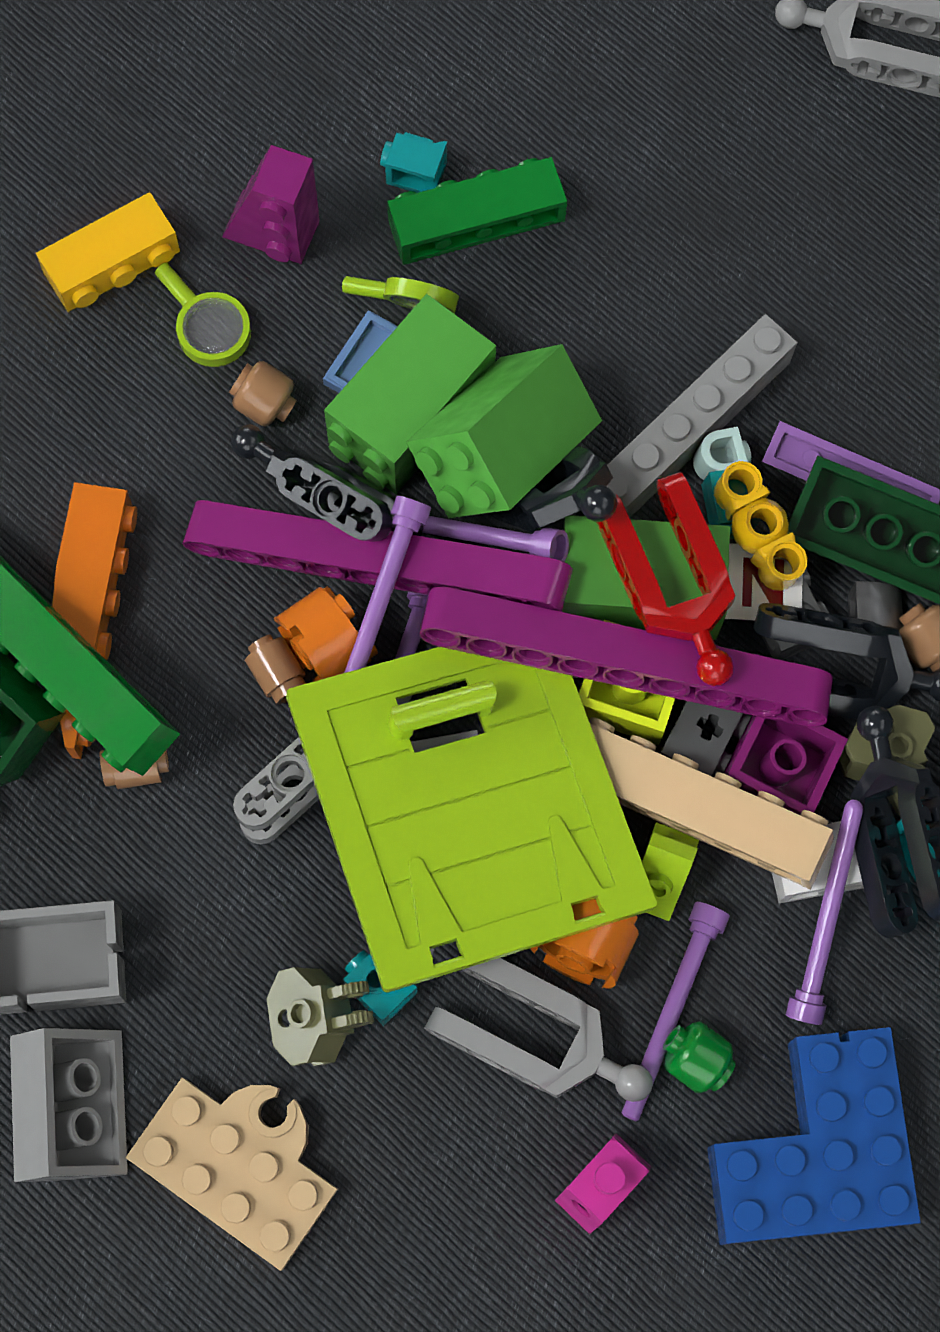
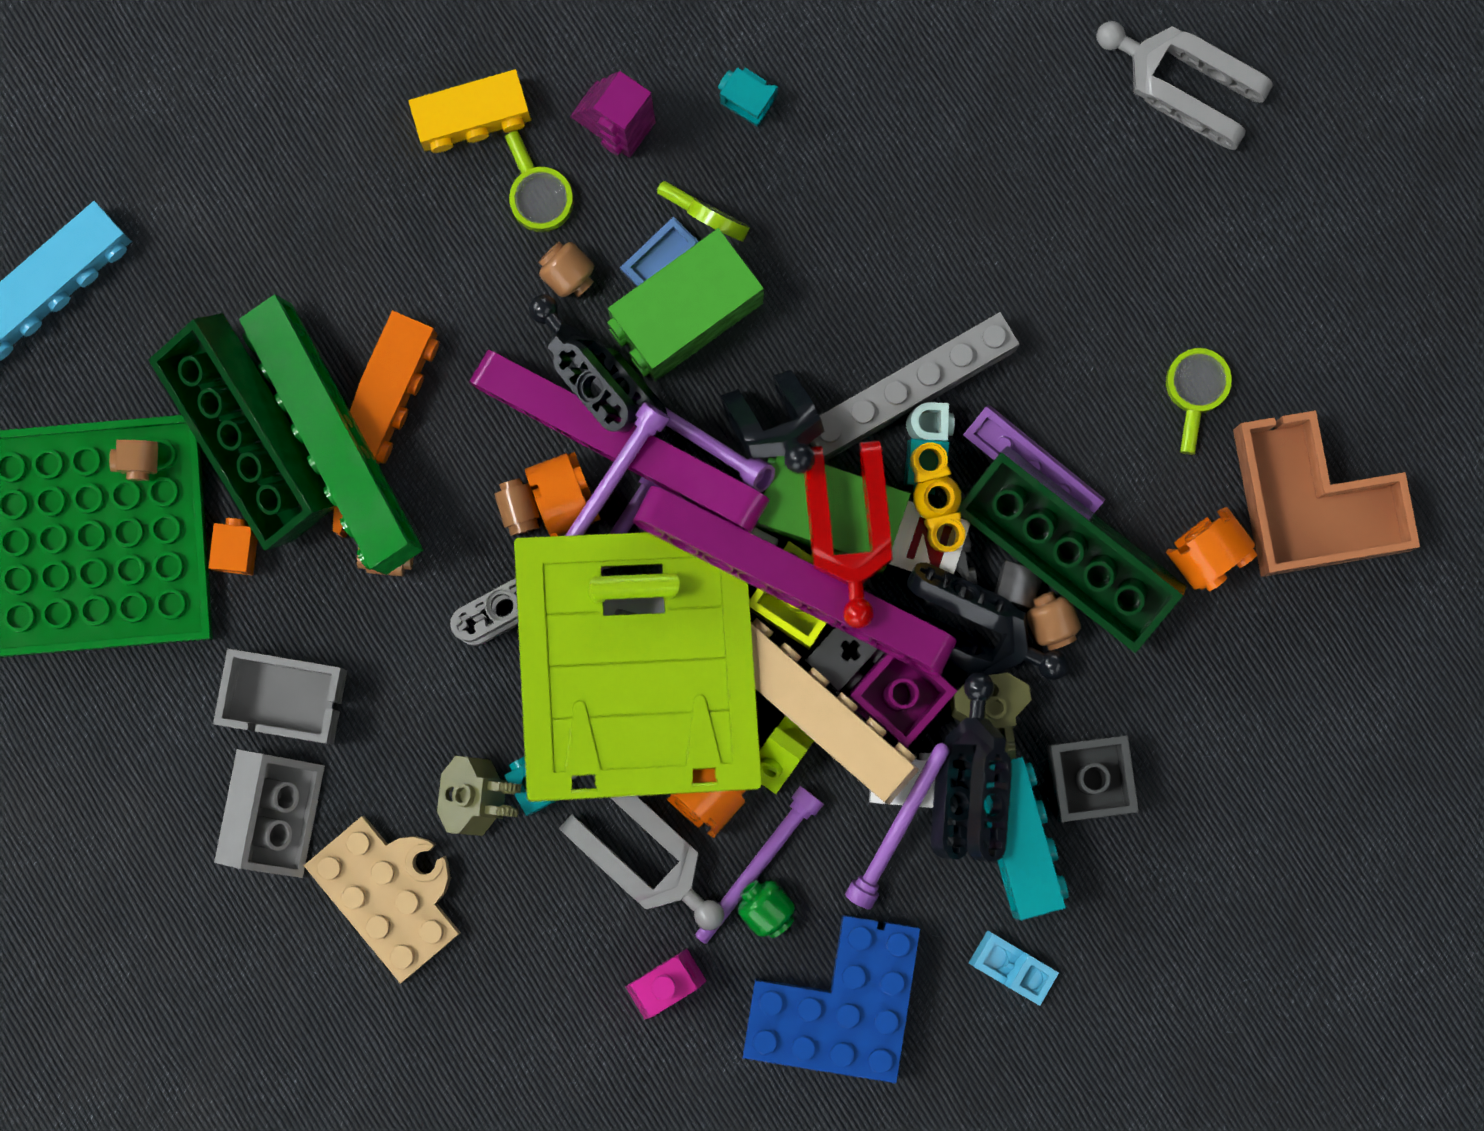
camera: 20 degrees right, 10 degrees up
green brick [387,157,567,265] -> none
bright green brick [406,344,602,518] -> none

